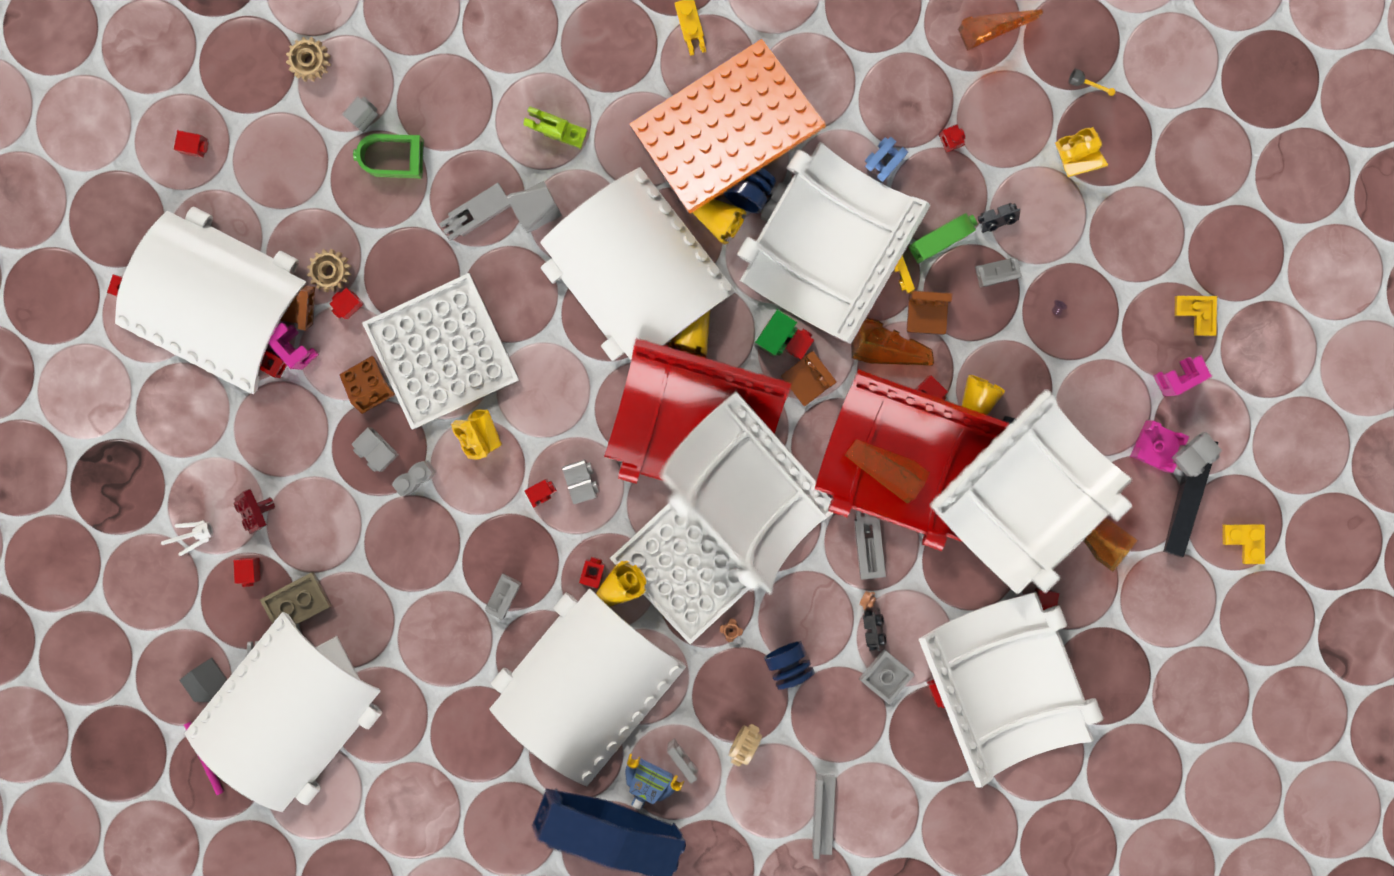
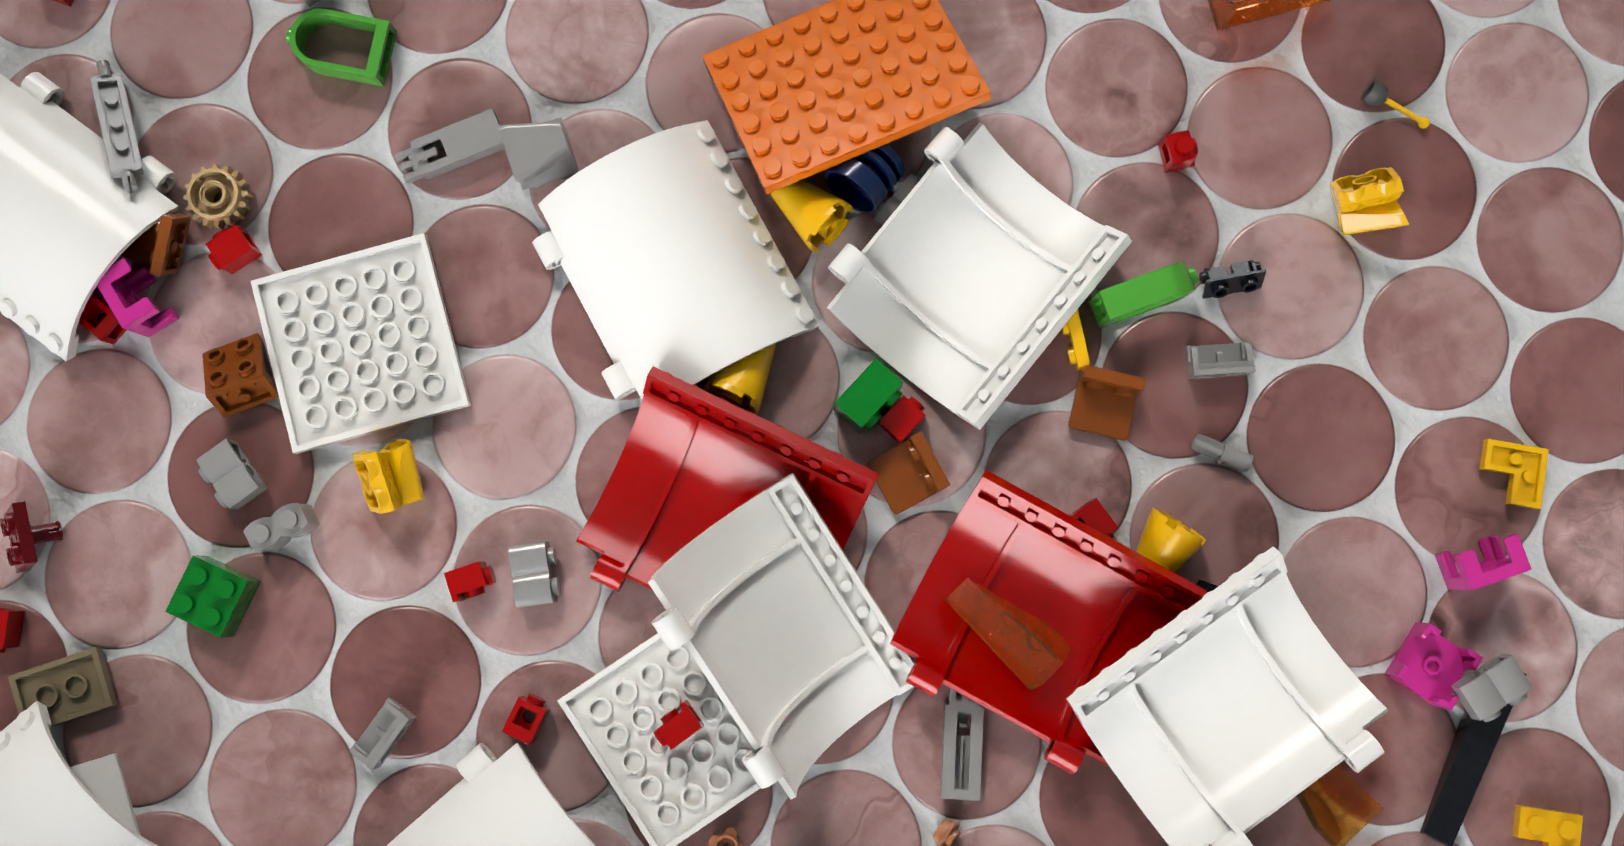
camera: 20 degrees right, 5 degrees down
lime plate [523,106,588,149] -> none
yellow cone [596,561,647,607] -> none
clear orange wedge [851,317,934,366] -> none
medium blue brick [865,137,908,182] -> none
piece [1052,300,1067,316] -> none
none -> light grey plate [90,60,144,193]
none -> green brick [165,555,261,638]
none -> red brick [653,700,704,750]
none -> light grey axle [1191,434,1254,472]

